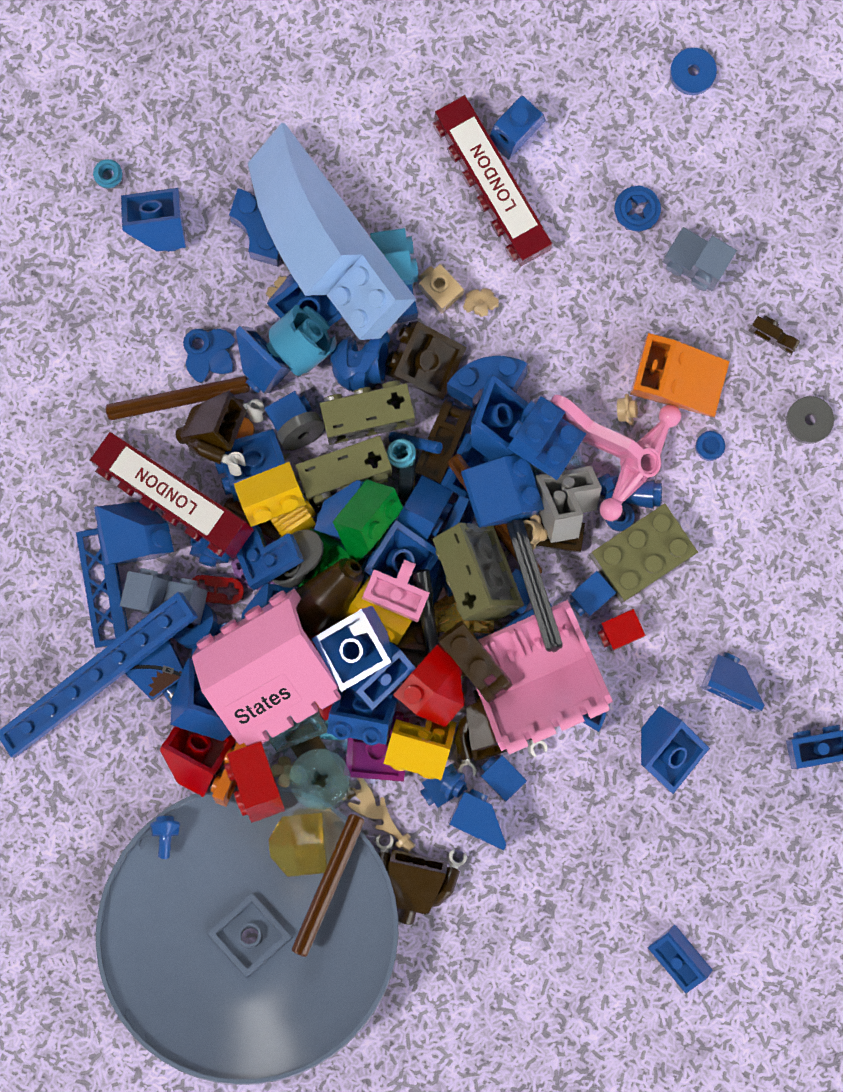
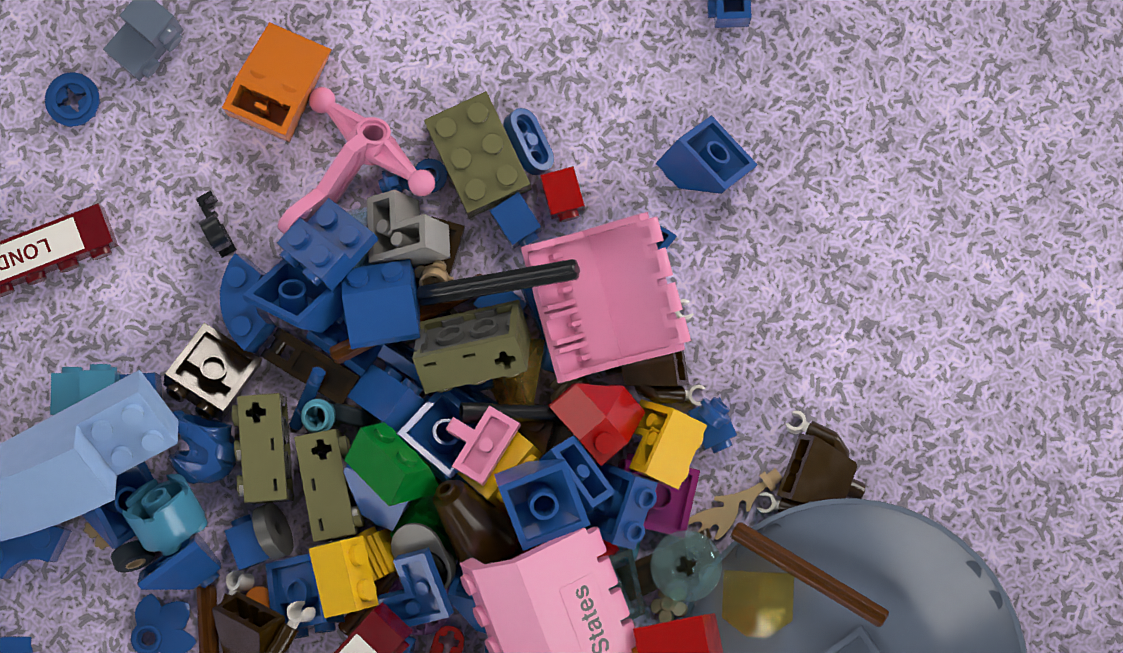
camera: 75 degrees left, 0 degrees up
tan brick [418,264,464,314] -> none
dark brown plate [438,620,513,703] -> none
blue slope [448,789,506,850] -> none
tan plant [463,288,499,317] -> none
blue brick [480,755,527,802] -> none
tan plate [617,394,638,425] -> none
blue cone [624,480,662,509] -> none
blue slope [647,925,713,994] -> none
blue tile [695,431,725,461] -> none
blue slope [700,652,765,712] -> none
none -> black wheel [111,540,155,573]
none -> black piece [196,190,237,258]
none -> blue plate [503,108,554,176]

